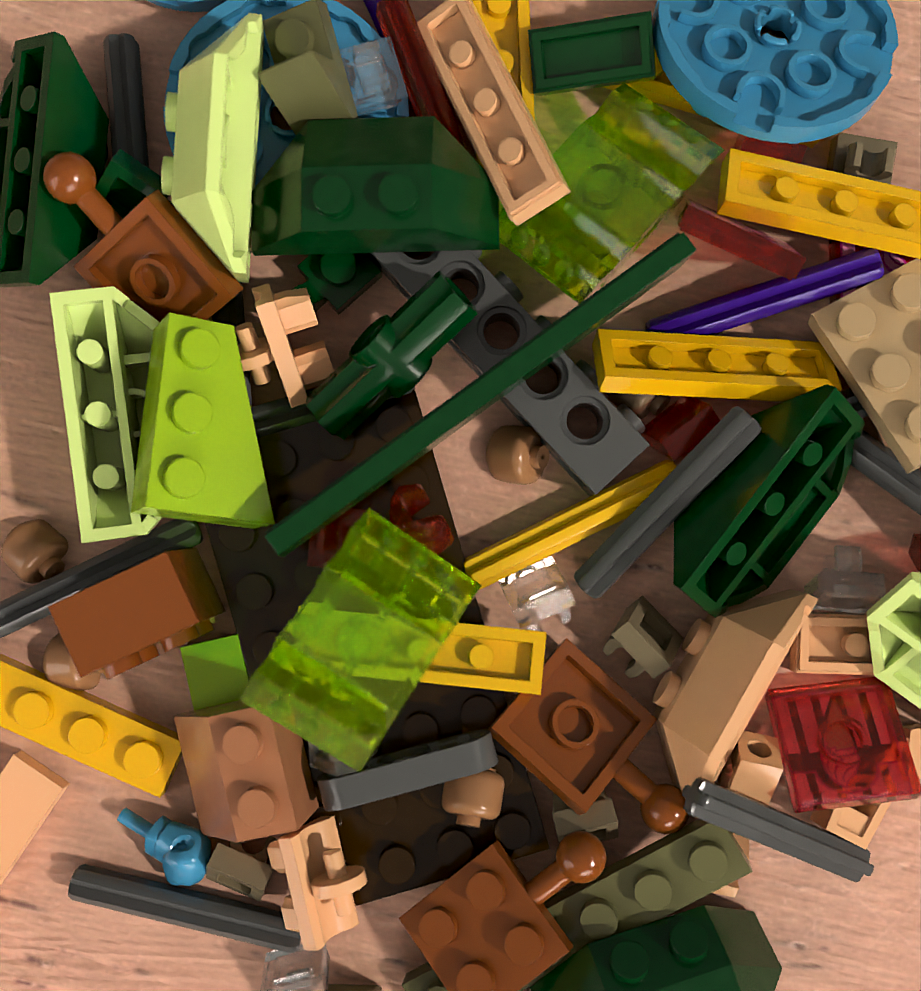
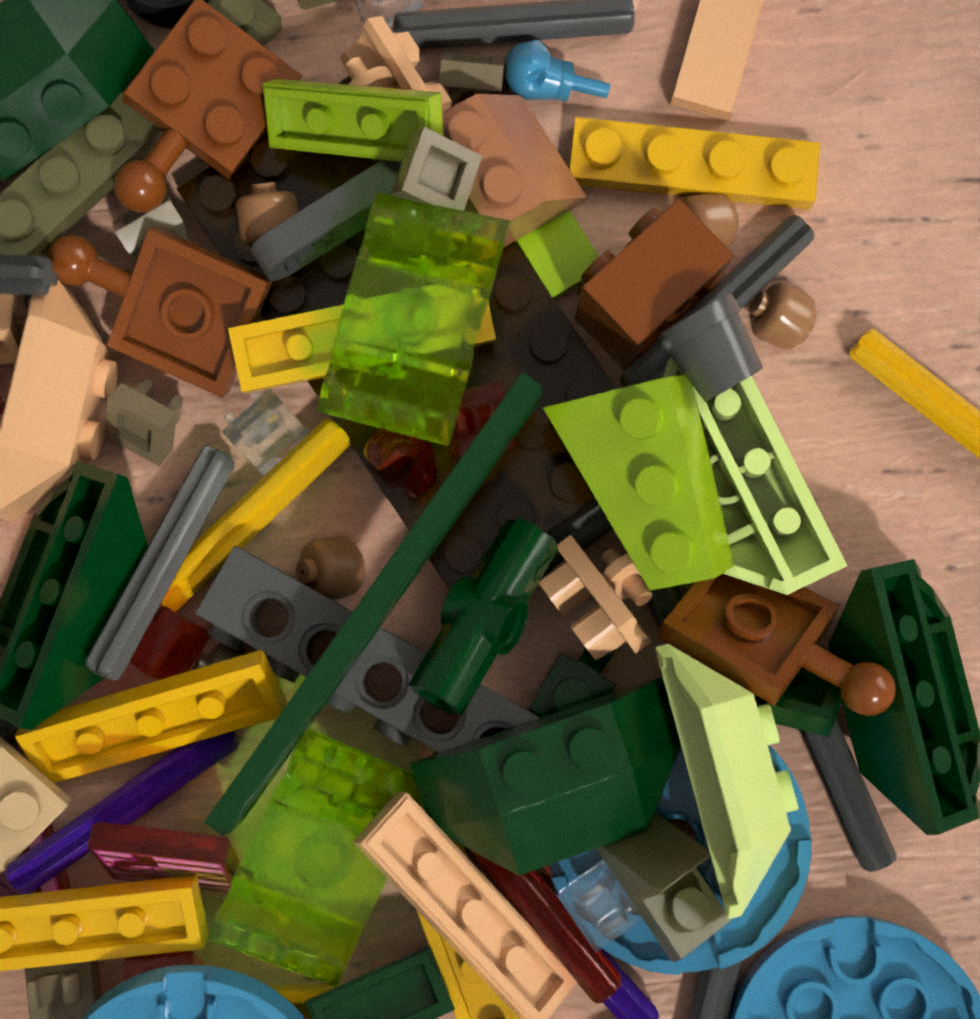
camera: 160 degrees right, 5 degrees down
none -> lime tile [262,79,443,162]
none -> dark tan tile [392,127,482,222]
none -> dark grey piece [656,293,763,402]

